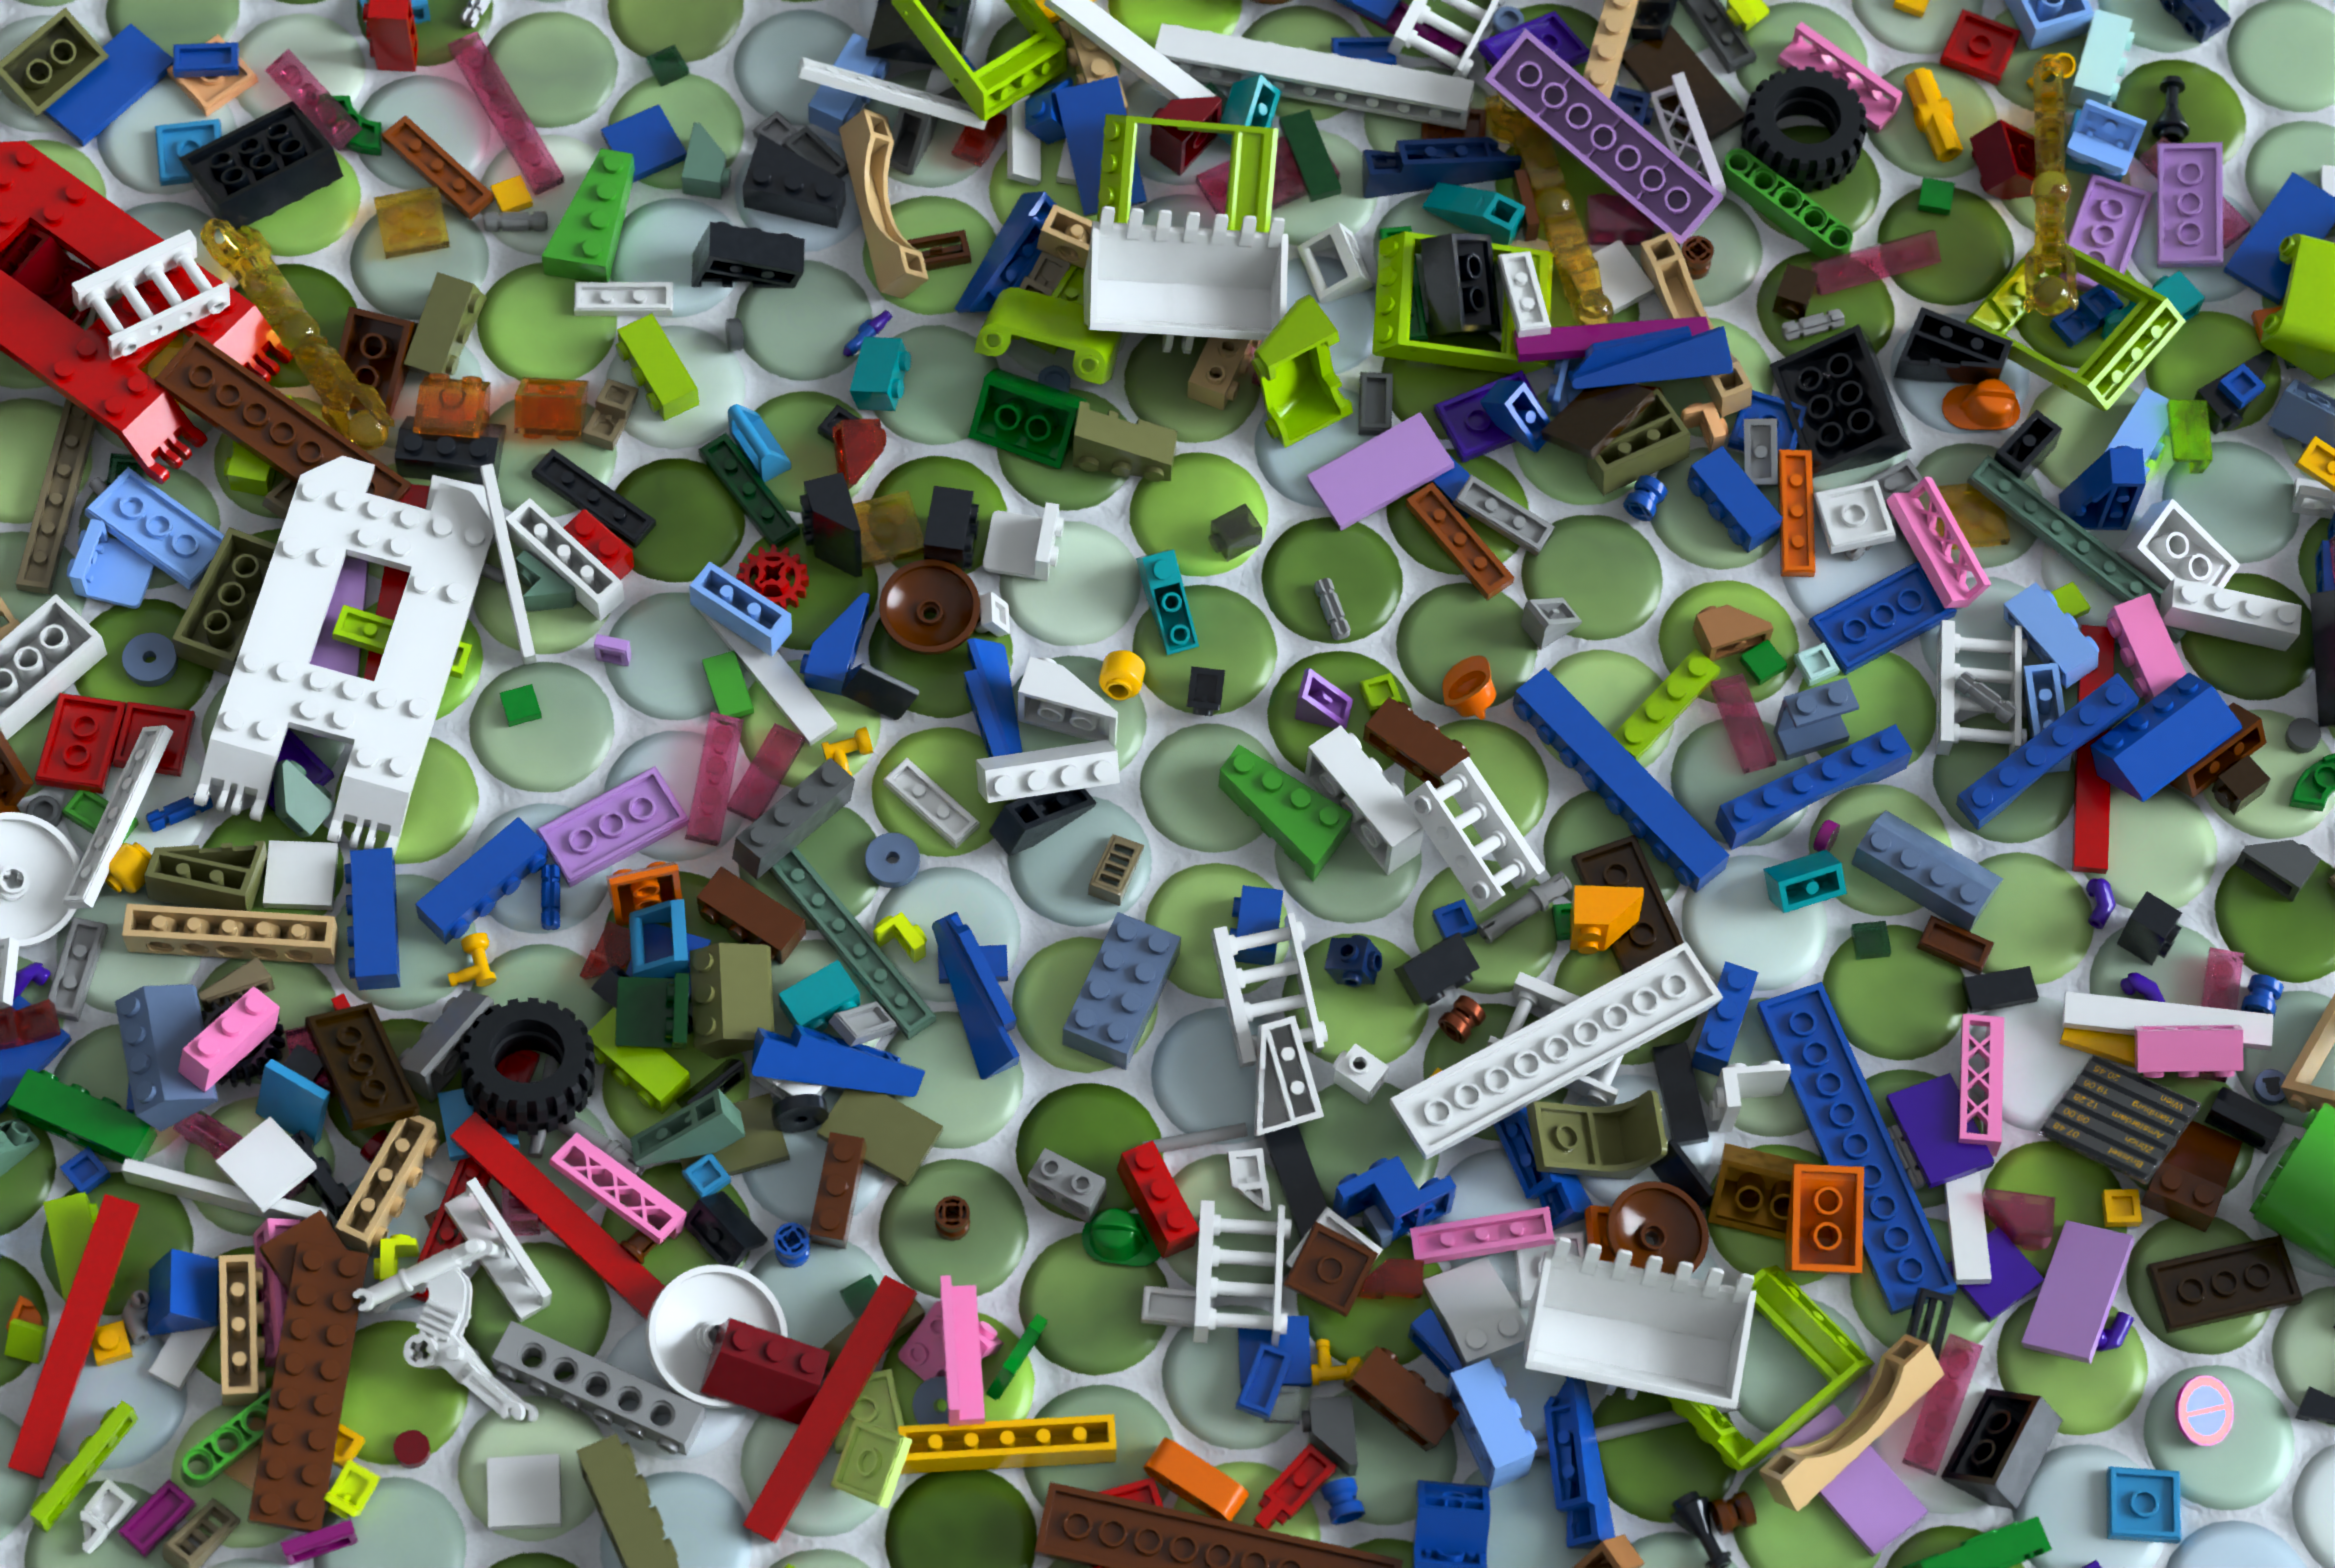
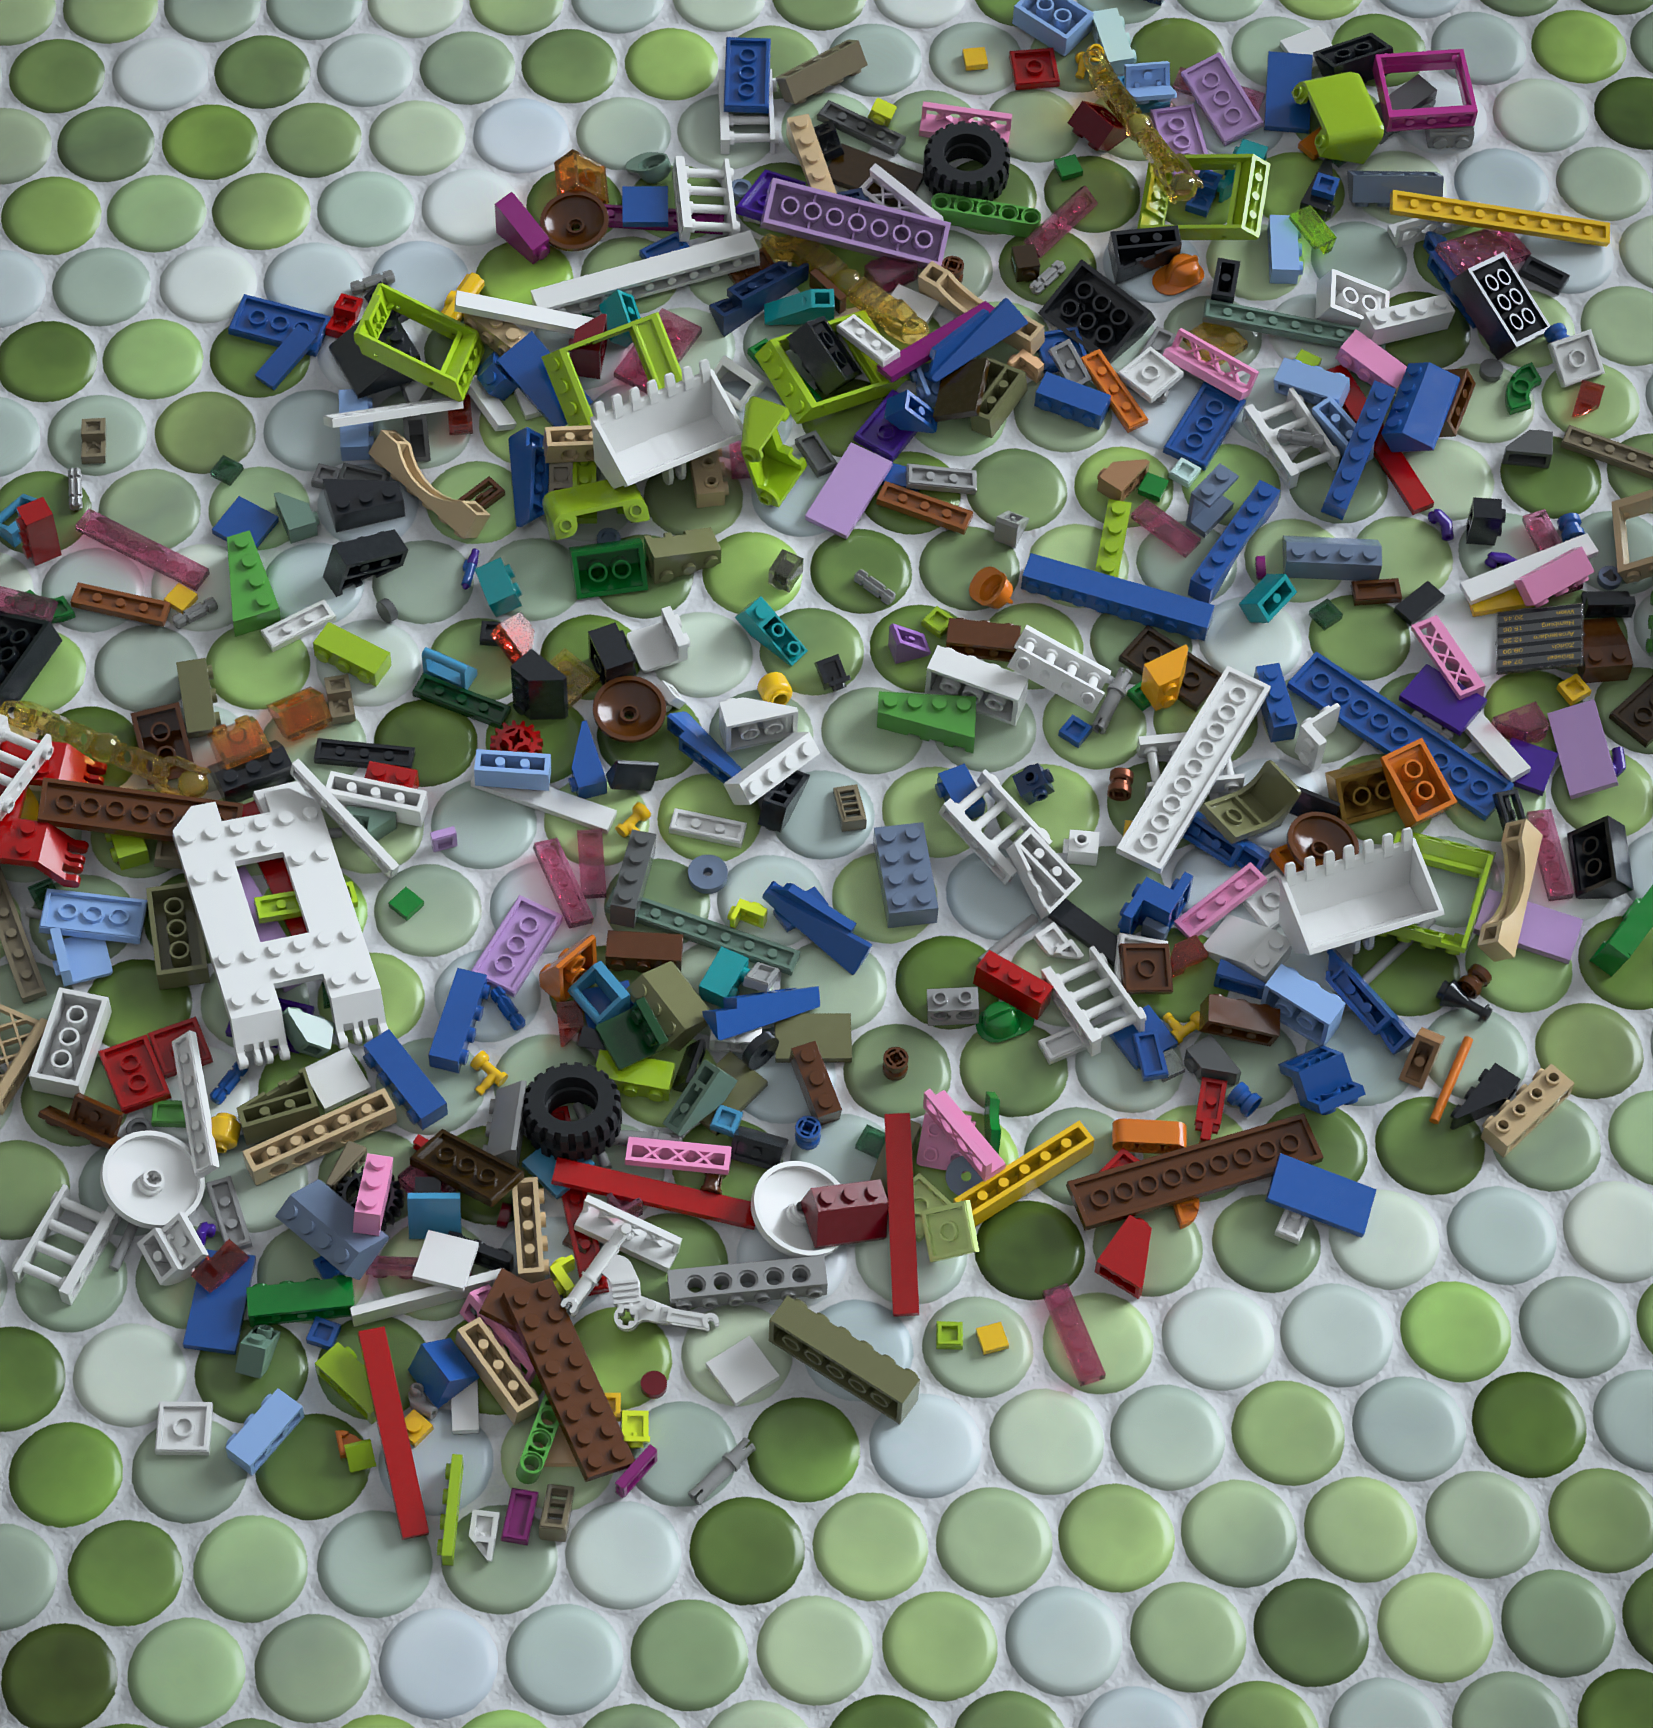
camera: 30 degrees left, 5 degrees down
sand blue piece [122,633,178,687] -> none
clear yellow plate [374,186,450,259] -> none
bright green tile [702,651,754,722] -> none
dark green tile [1279,109,1342,202] -> none
black brick [1394,932,1480,1006] -> none
blue wheel [1623,475,1668,521] -> none
black tile [1651,1042,1709,1146] -> none
yellow piece [1904,67,1963,163] -> none
blue wedge [2059,446,2146,530] -> none
black piece [2151,75,2190,144] -> none
dark brown brick [2211,755,2271,815] -> none

